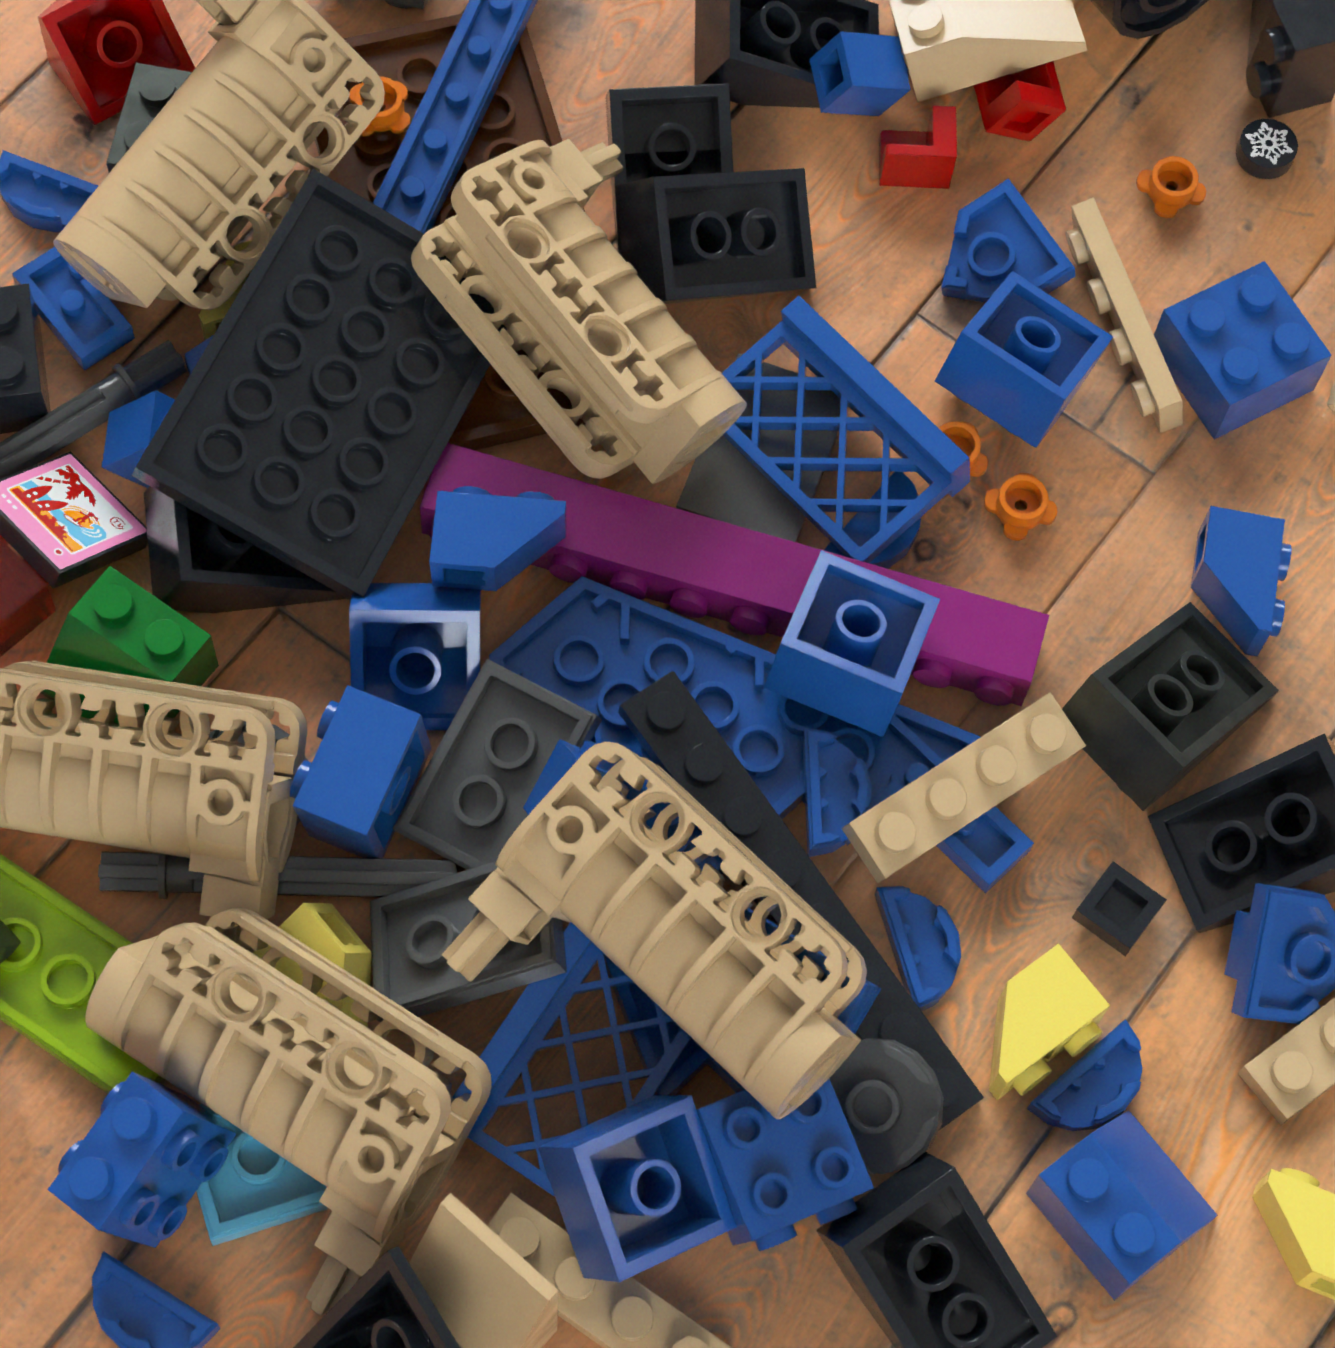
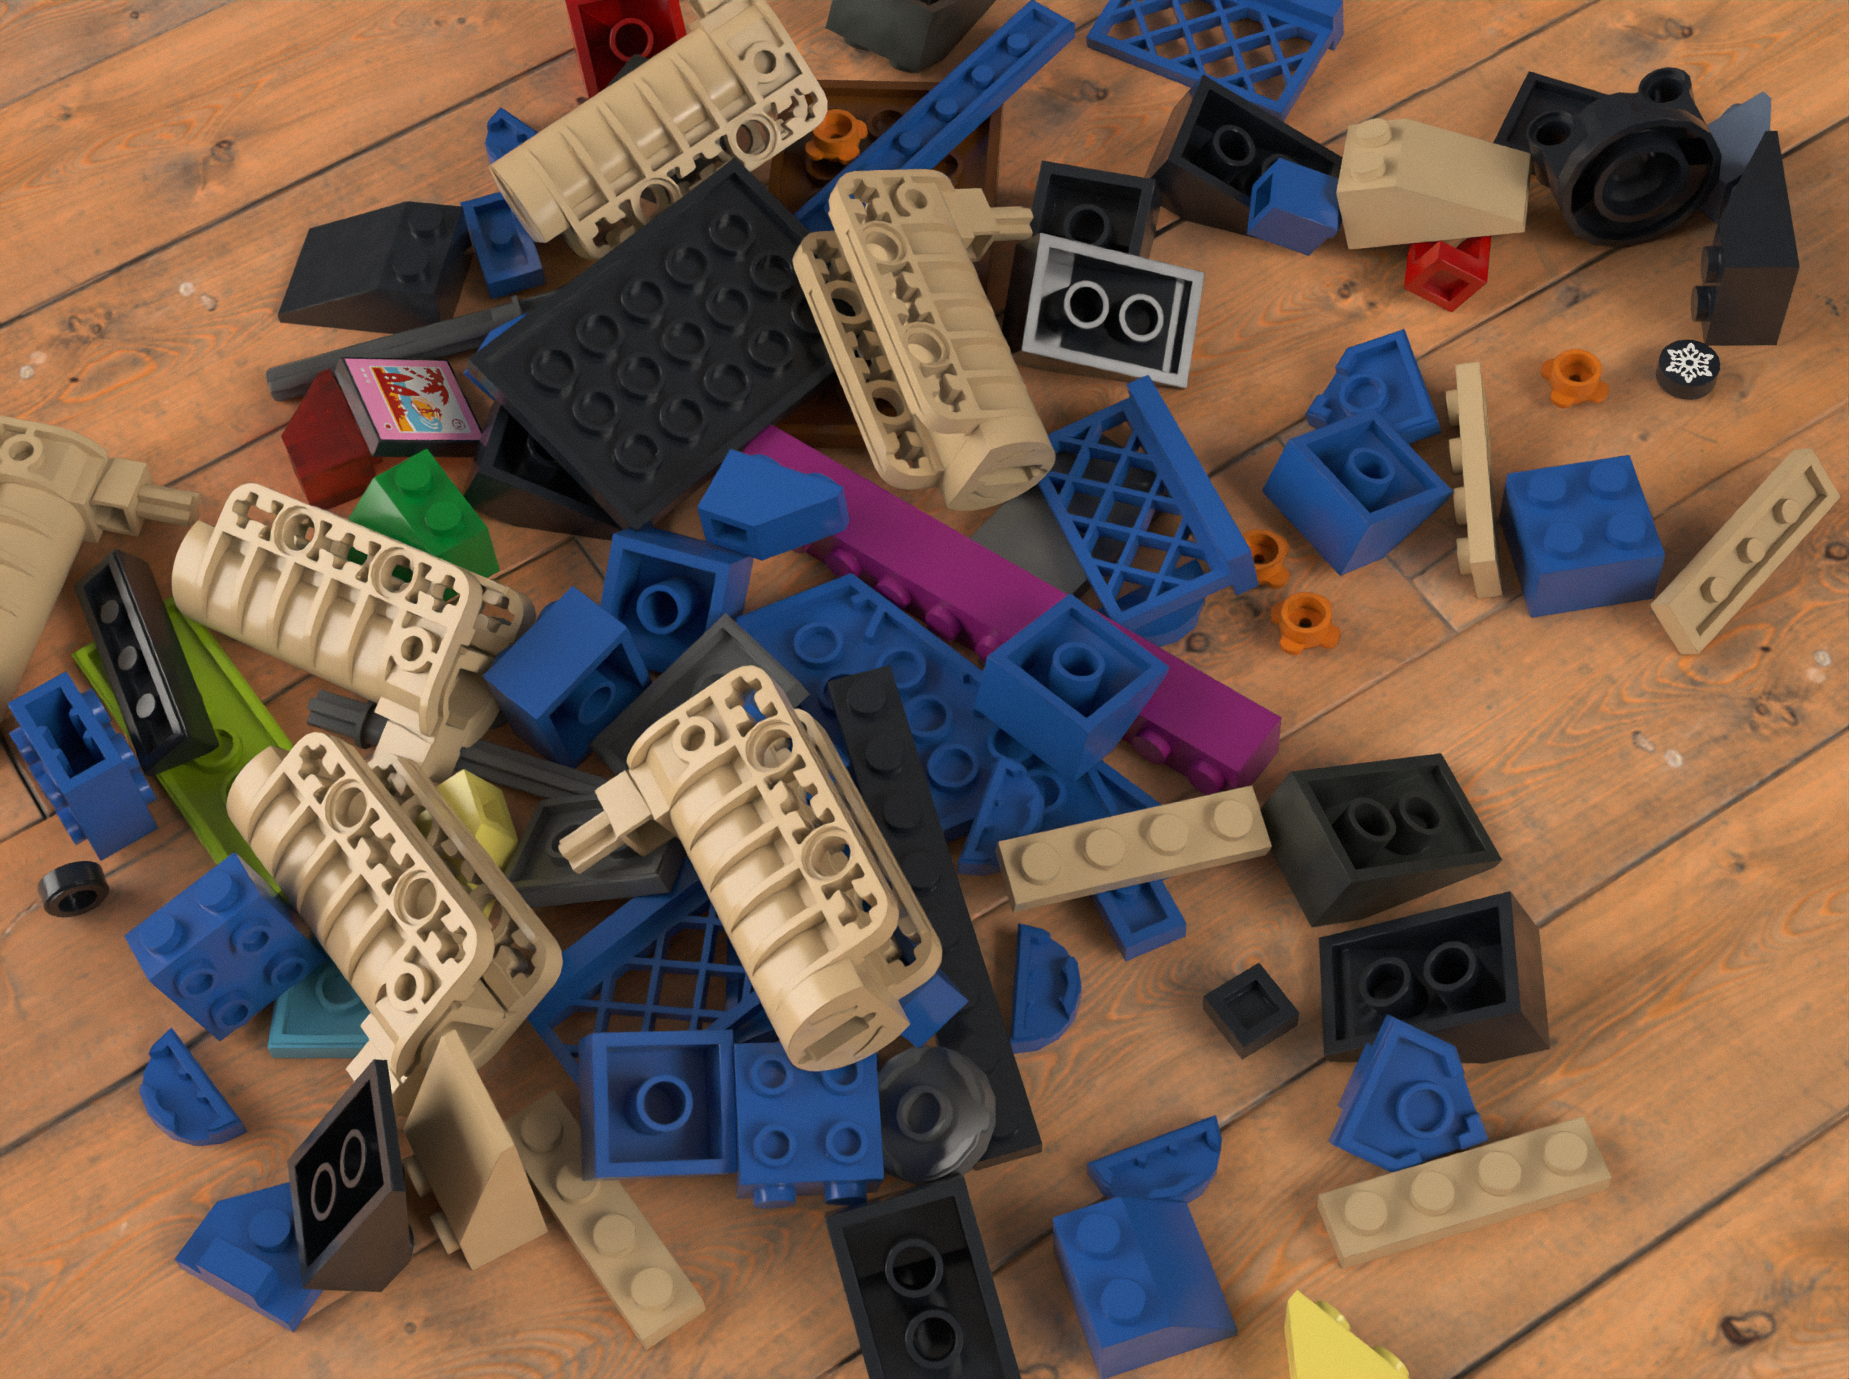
camera: 30 degrees right, 10 degrees down
red panel [879,105,957,189] -> none
light yellow slope [989,943,1110,1100] -> none
blue slope [1191,506,1292,657] -> none

